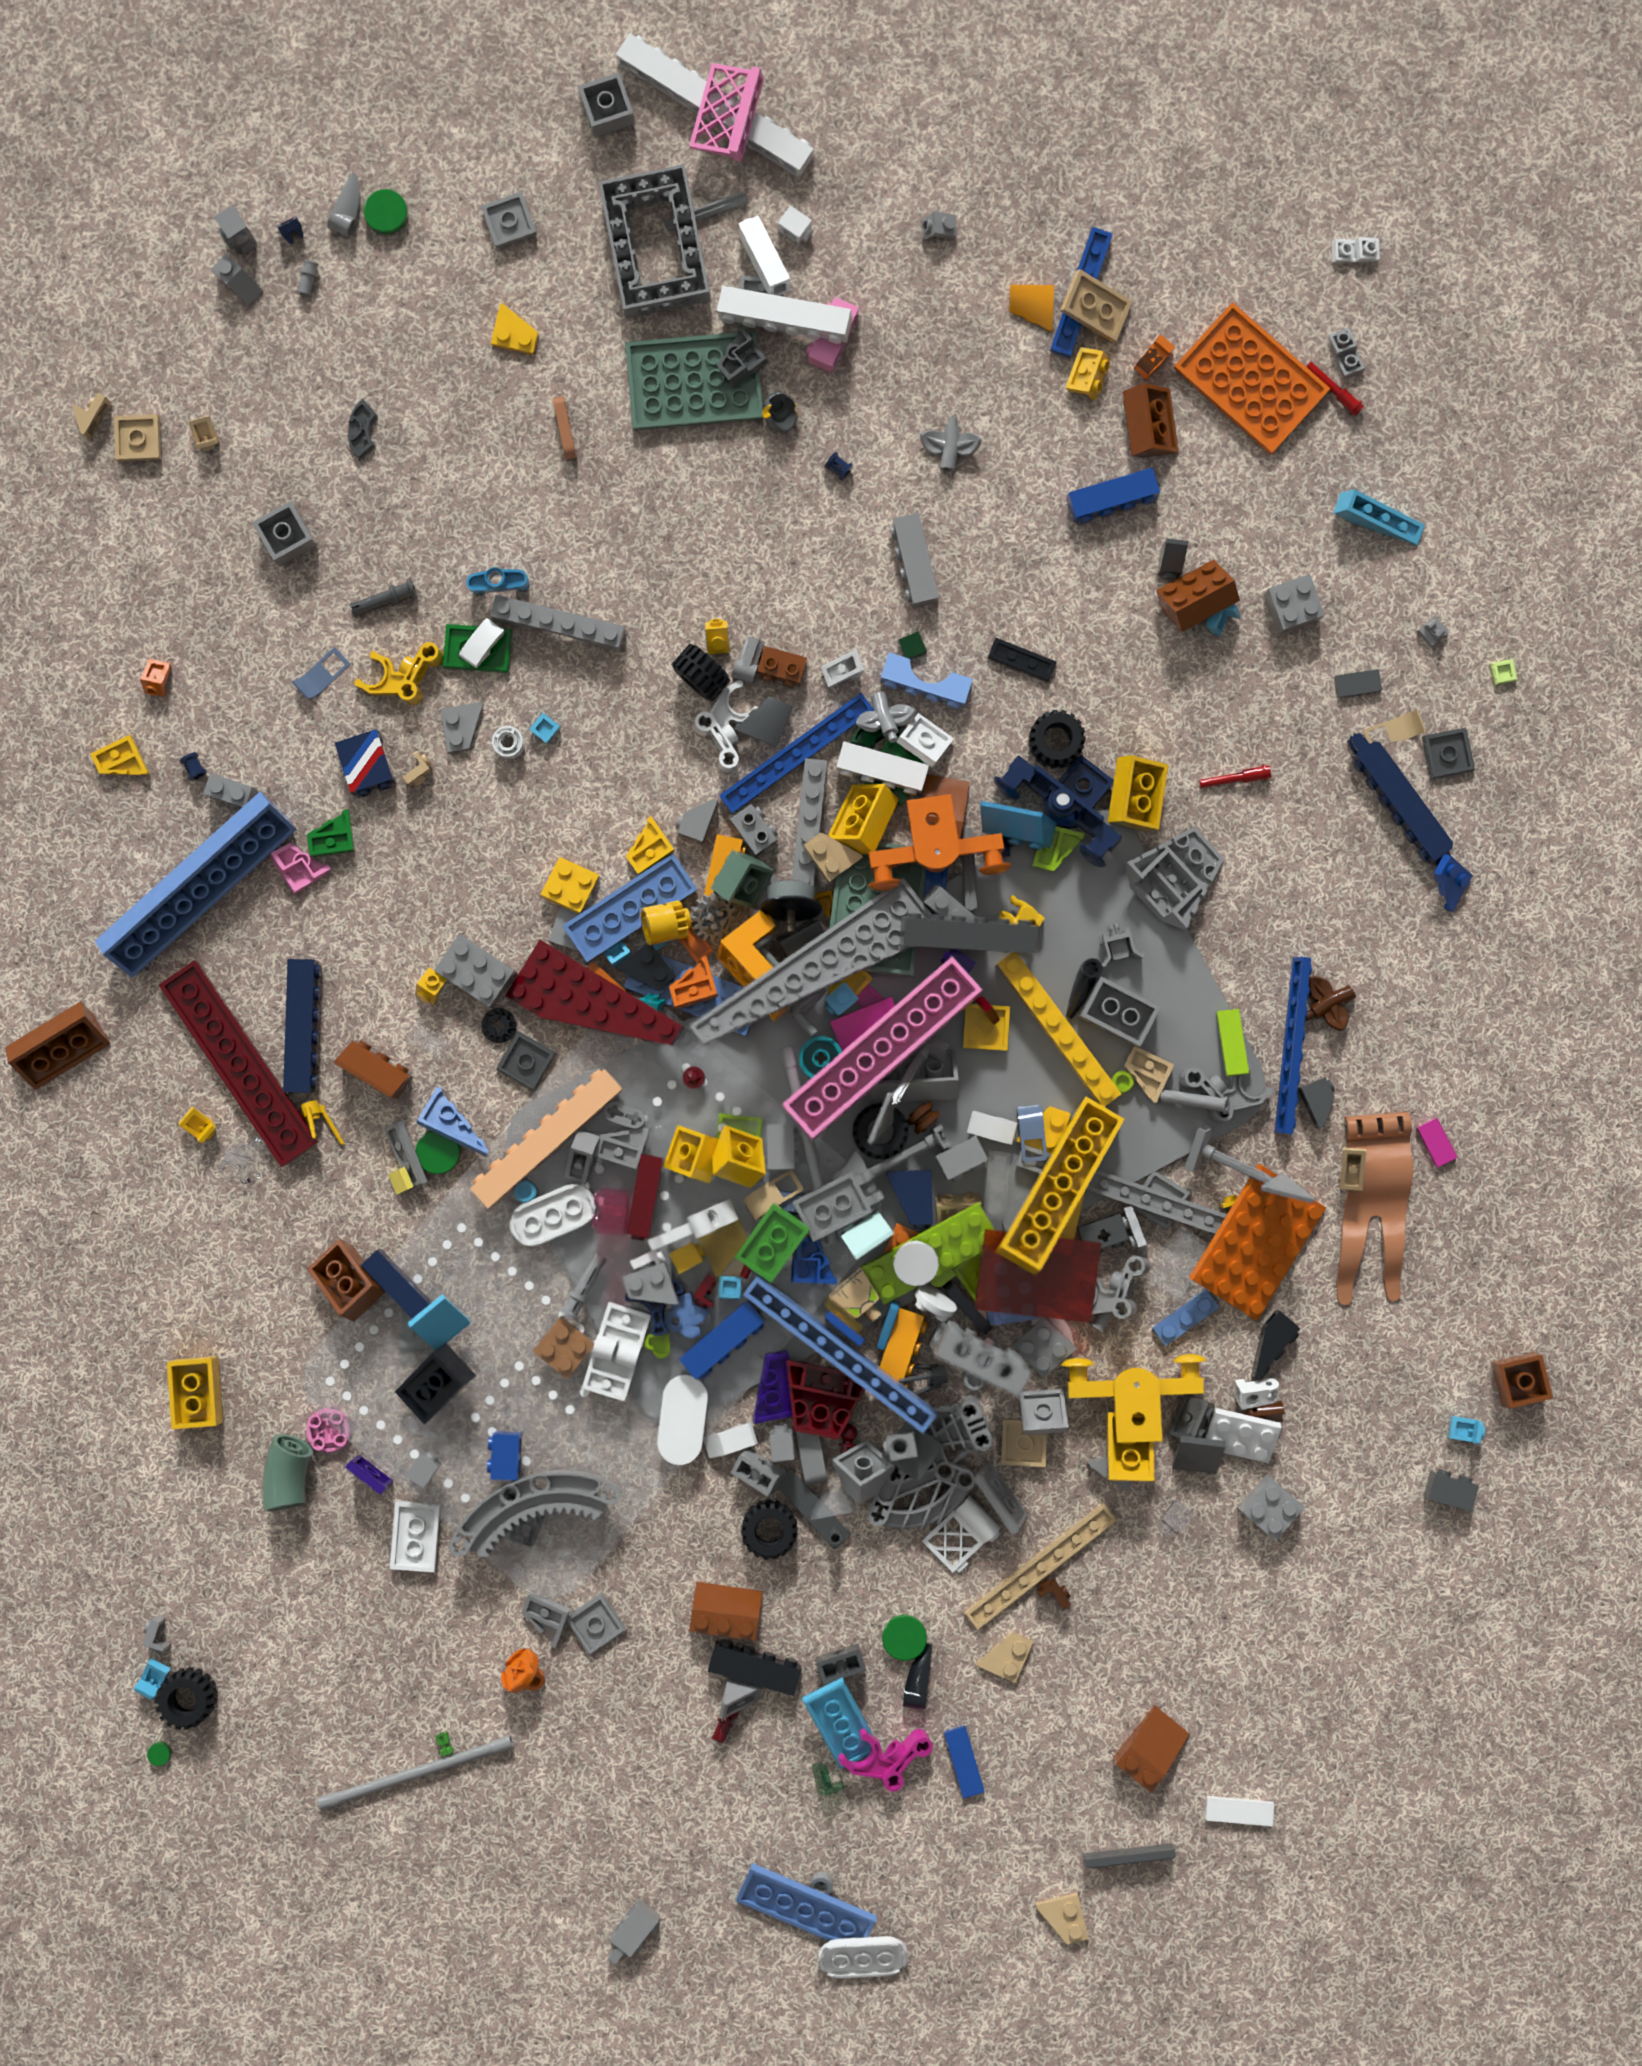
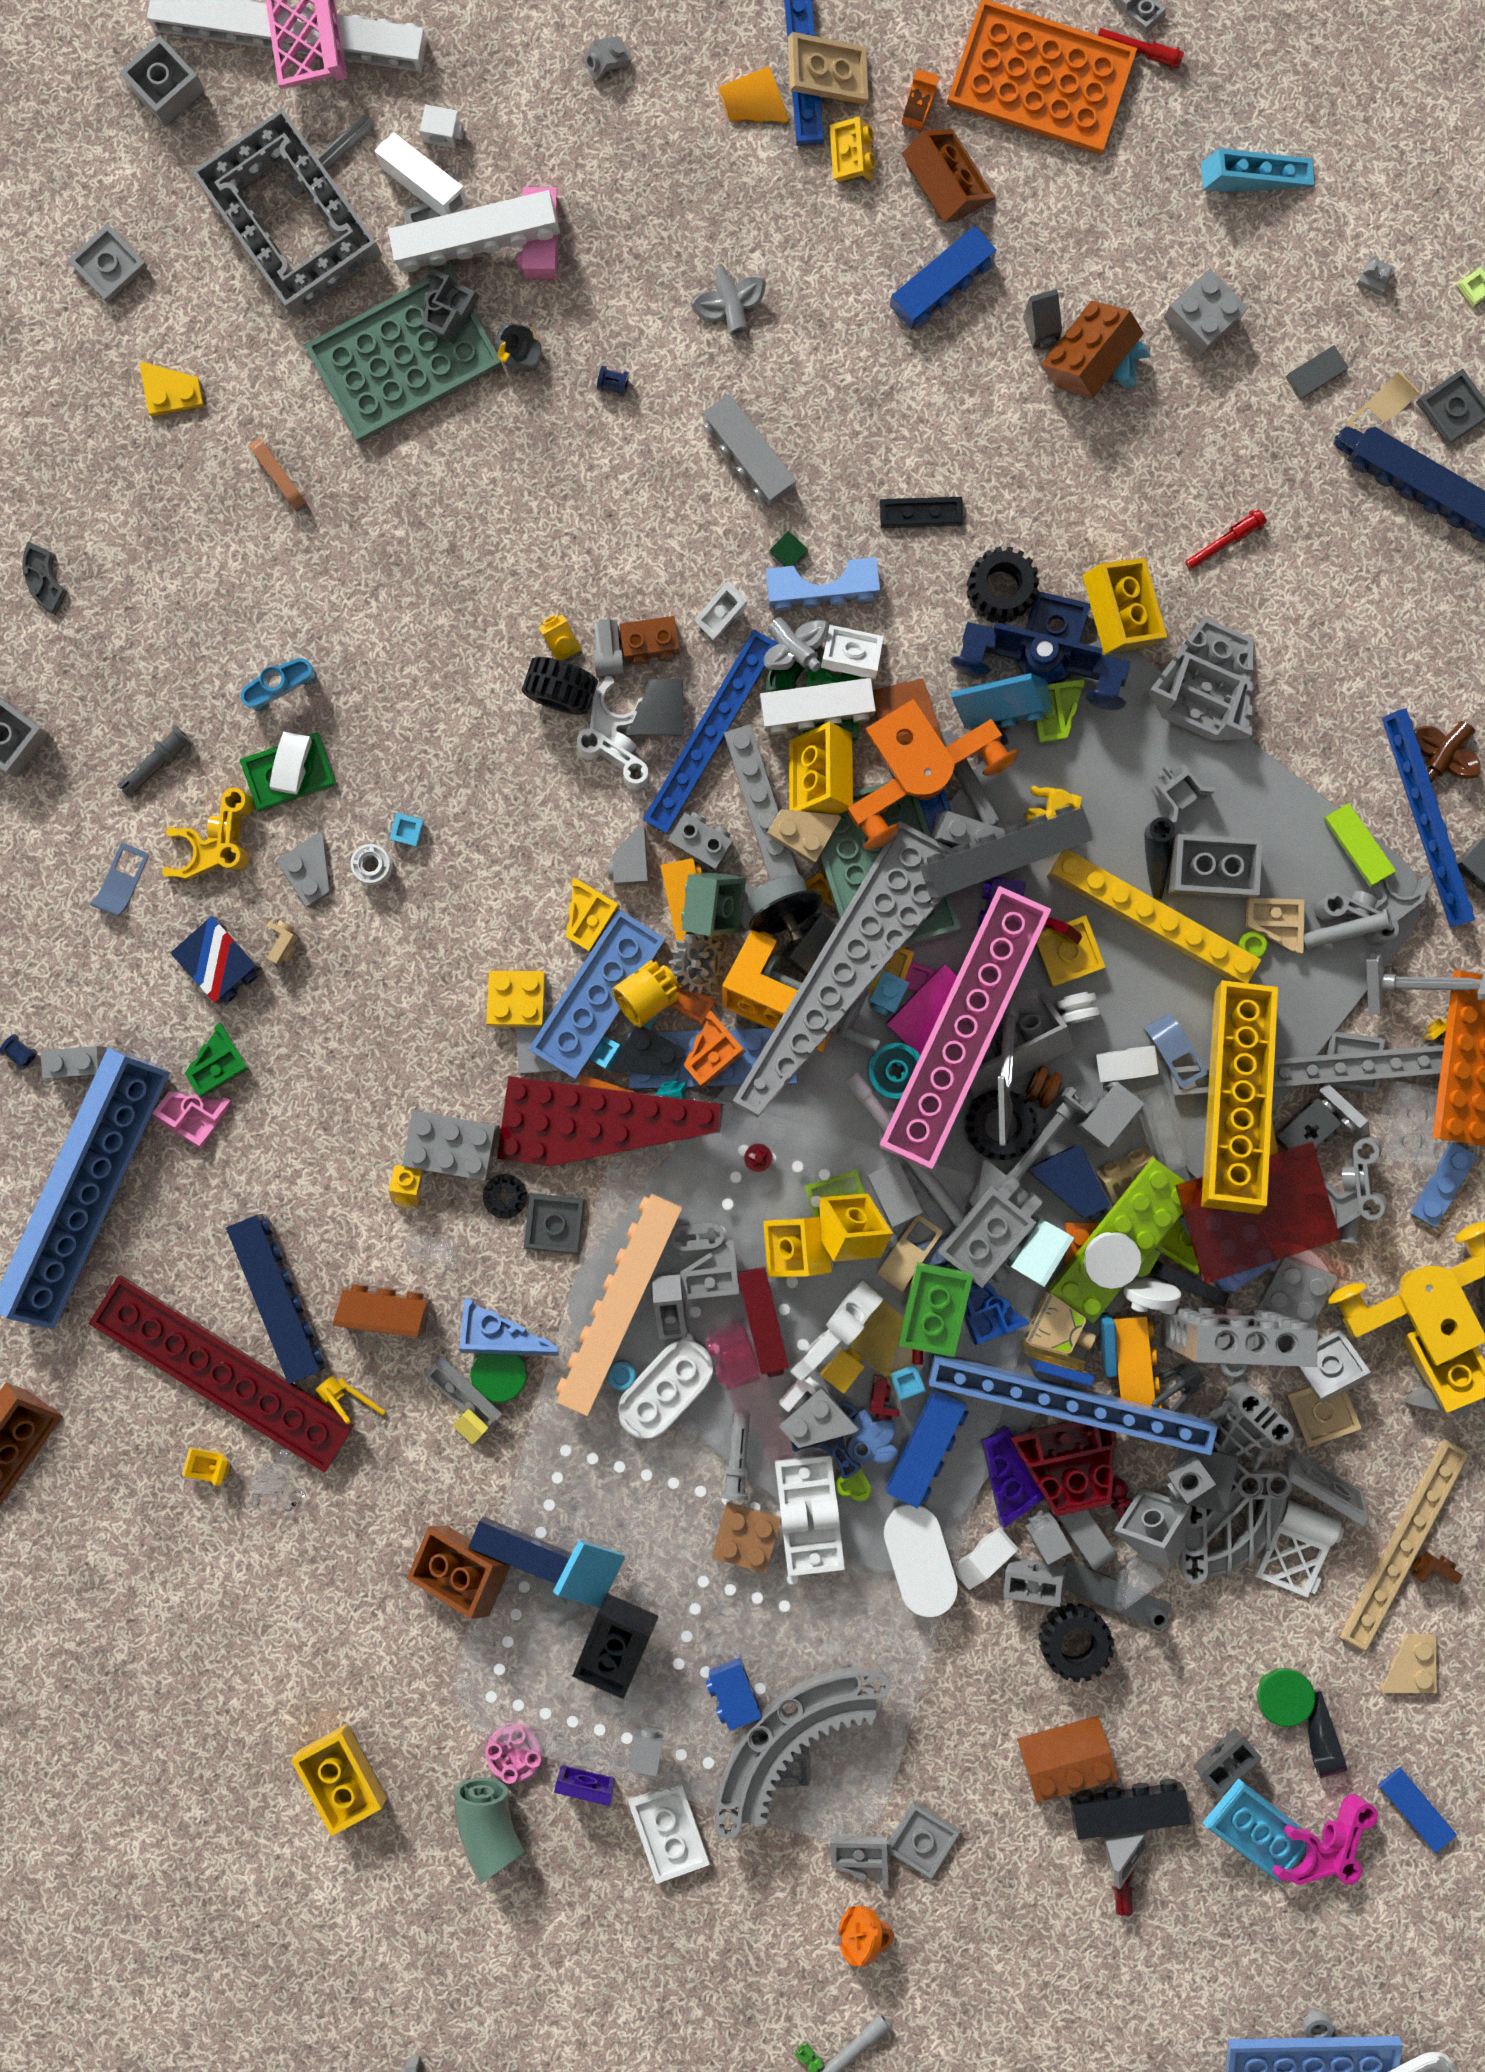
camera: 25 degrees left, 0 degrees up
light grey arch [490,595,626,652] -> none
clear green tile [812,1762,844,1796] -> none
yellow wing [1016,1106,1071,1153] -> none
none -> white wheel [1057,992,1101,1024]

